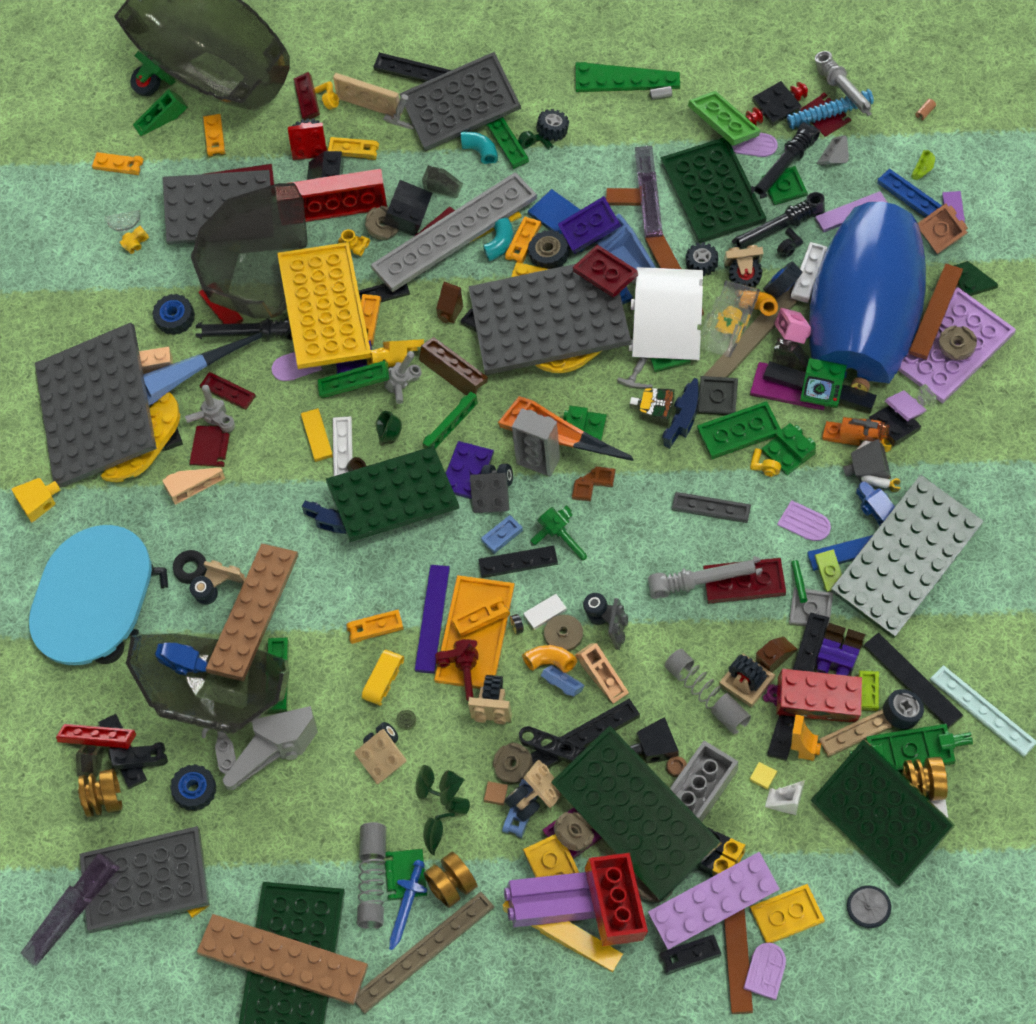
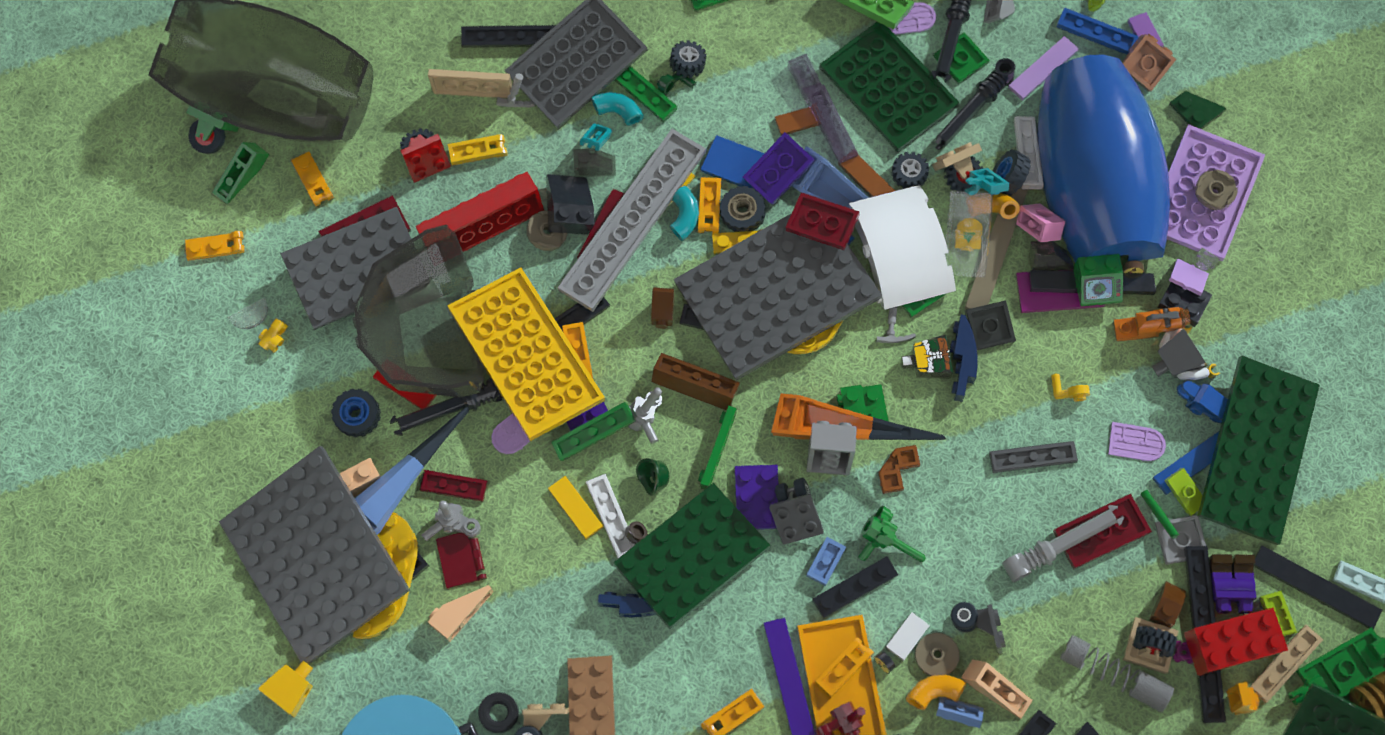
camera: 25 degrees left, 10 degrees up
dark red tile [294,72,320,121] -> none
black slope [307,151,344,180] -> none
yellow plate [314,81,339,110] -> none
yellow plate [338,229,370,257] -> none
yellow plate [367,339,424,369] -> none
green plate [697,401,781,460] -> none
green plate [762,423,816,476] -> none
black plate [777,228,803,257] -> none
black wheel [883,689,924,730] -> none
dark orange tile [909,264,963,360] -> none
none -> teal tile [580,123,612,151]
none -> teal plate [965,168,1009,195]

